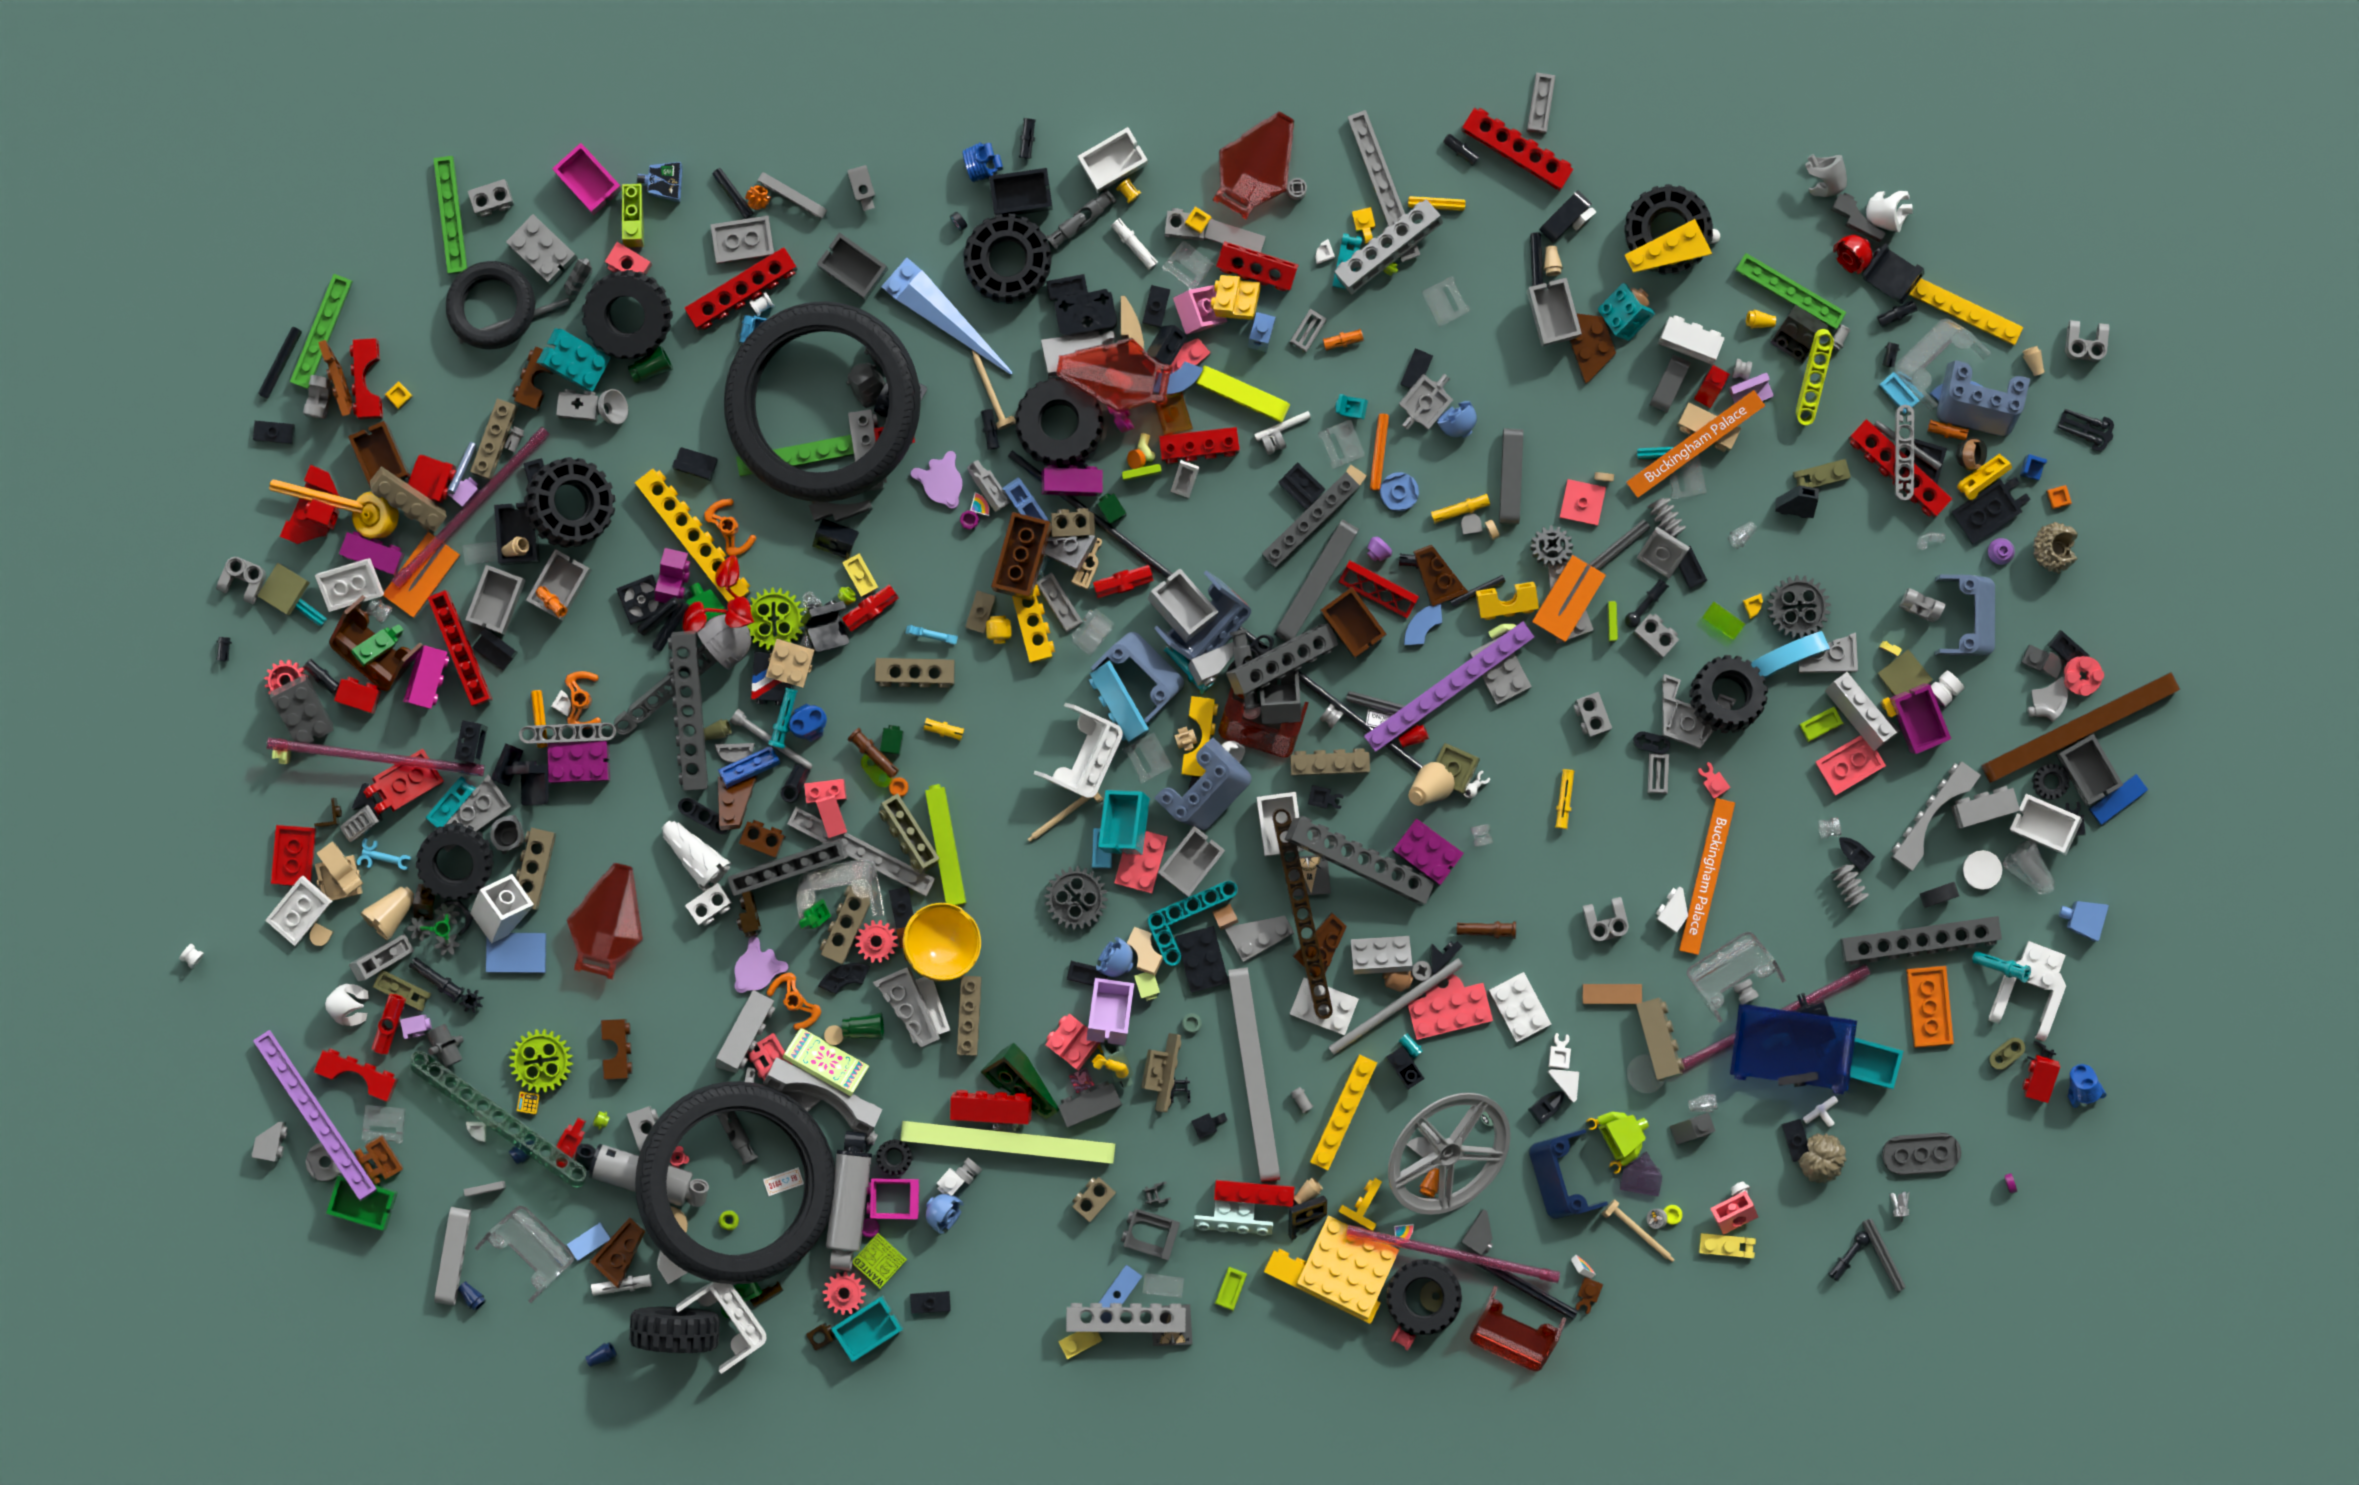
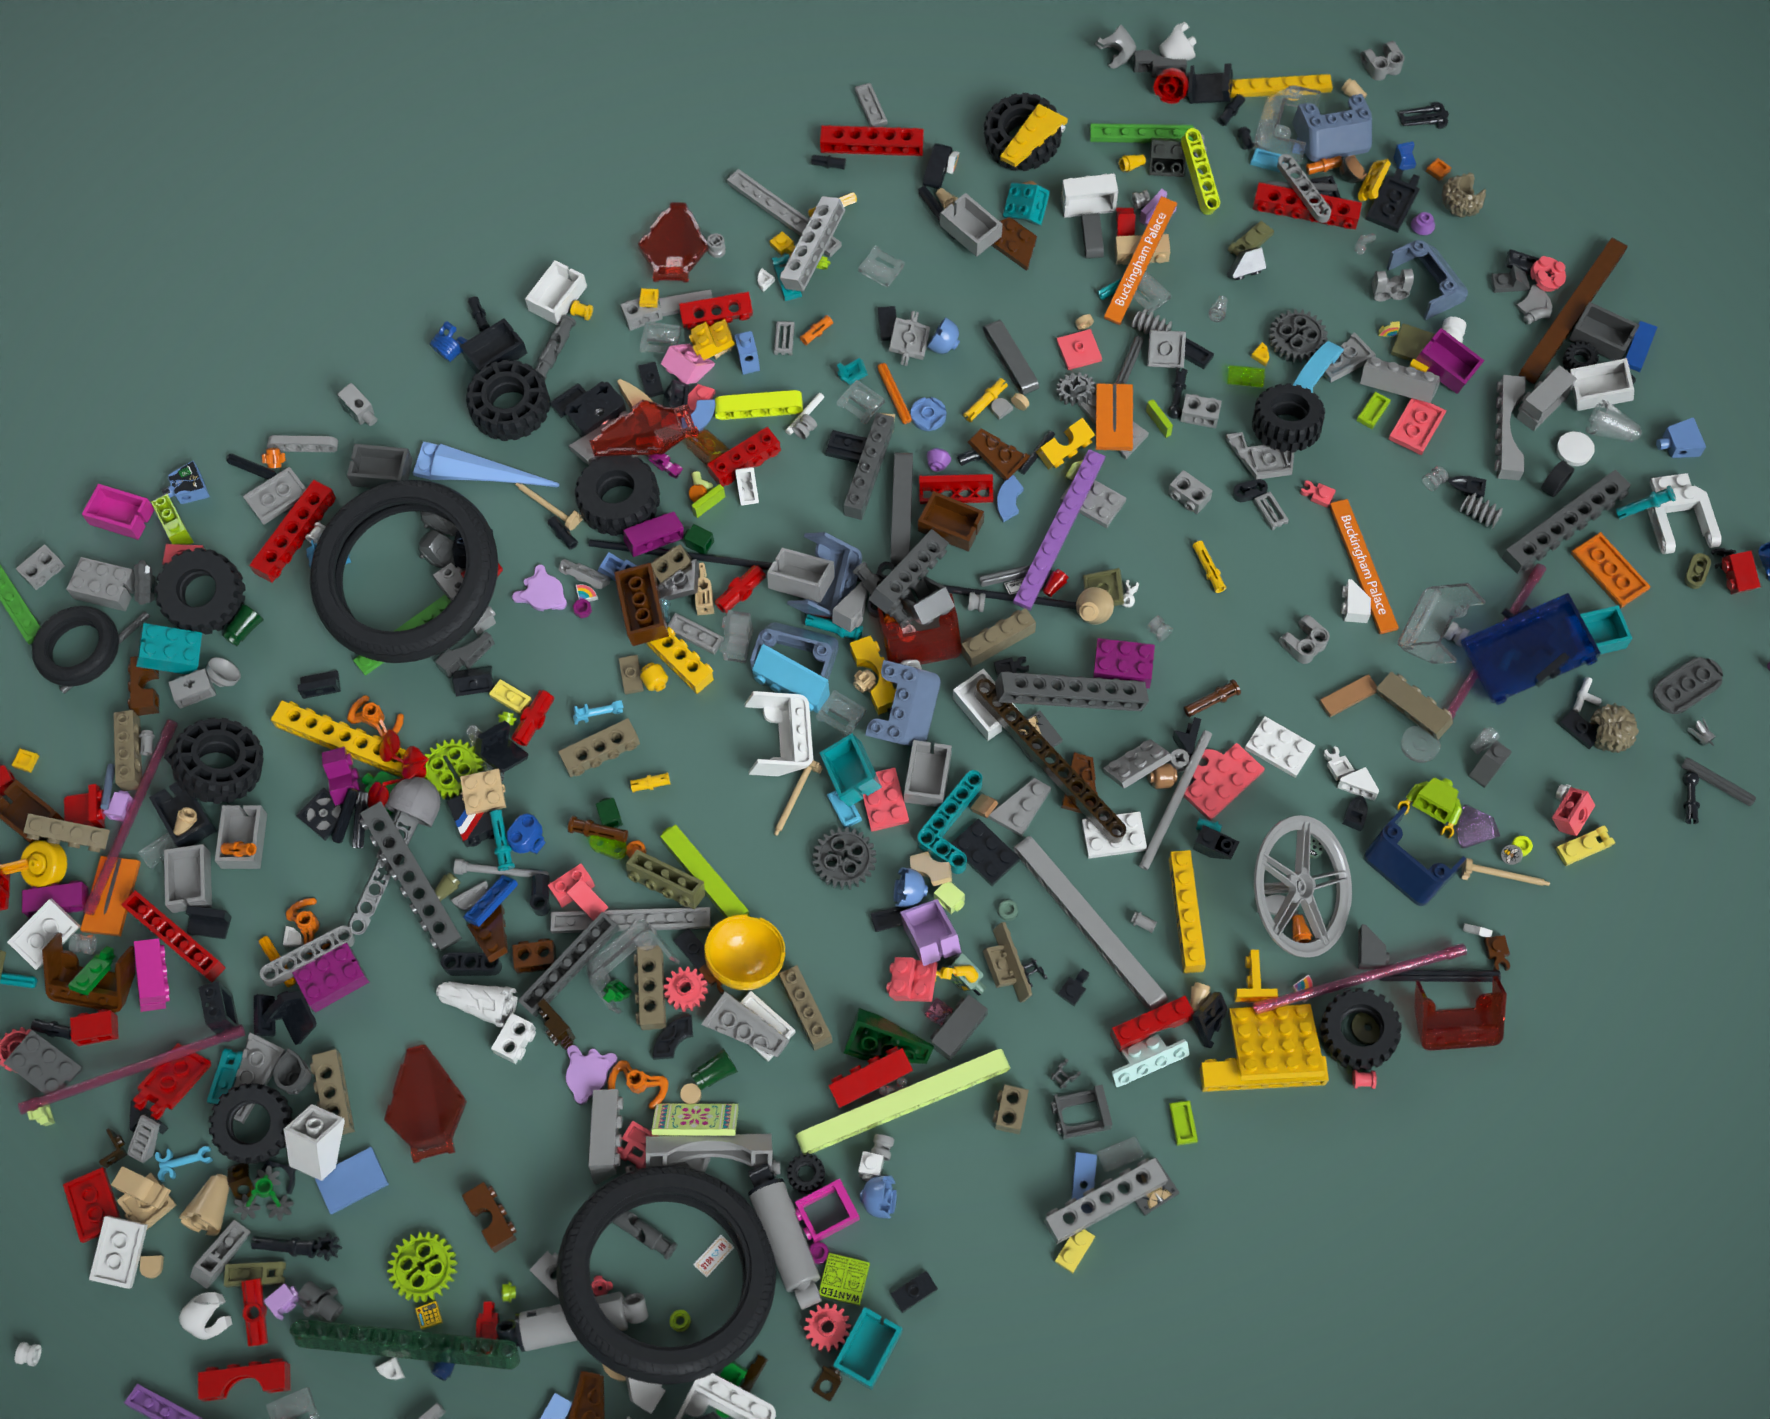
camera: 25 degrees left, 20 degrees down
black tile [950,212,968,231] -> none
white pin [1110,218,1158,270] -> none

